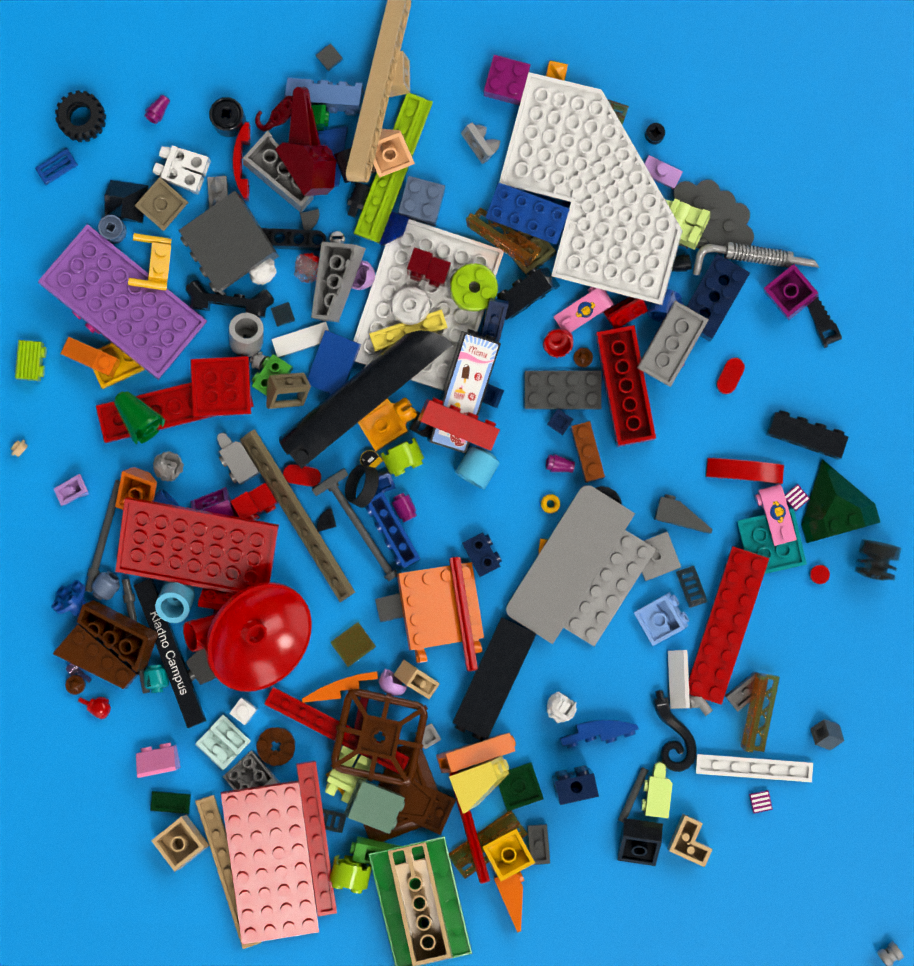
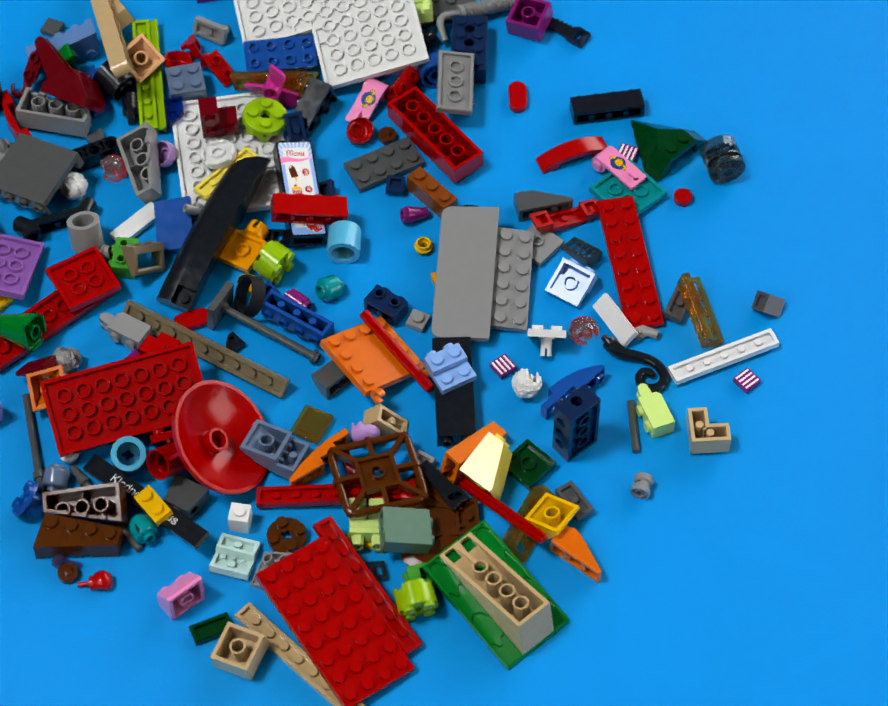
camera: 30 degrees left, 30 degrees down
clear smoke tile [271,302,295,327] -> none
black slope [617,818,663,866] -> none
none -> dark red slope [15,355,57,377]
none -> yellow plate [134,485,174,526]
none -> red hair [164,50,193,68]
none -> red tile [180,34,202,59]
none -> light grey arm [183,203,203,216]
none -> red bracket [200,49,238,87]
none -> sand blue slope [240,419,310,480]
none -> dark pink piece [243,64,300,110]
none -> teal head [315,275,344,302]
none -> light grey plate [405,309,431,334]
none -> black piece [422,459,469,512]
none -> light blue plate [424,343,477,395]
none -> magenta tile [490,354,517,379]
none -> white plate [527,325,566,356]
none -> red slope [529,198,599,232]
none -> clear piece [569,316,599,346]
none -> light grey wheel [630,472,654,499]

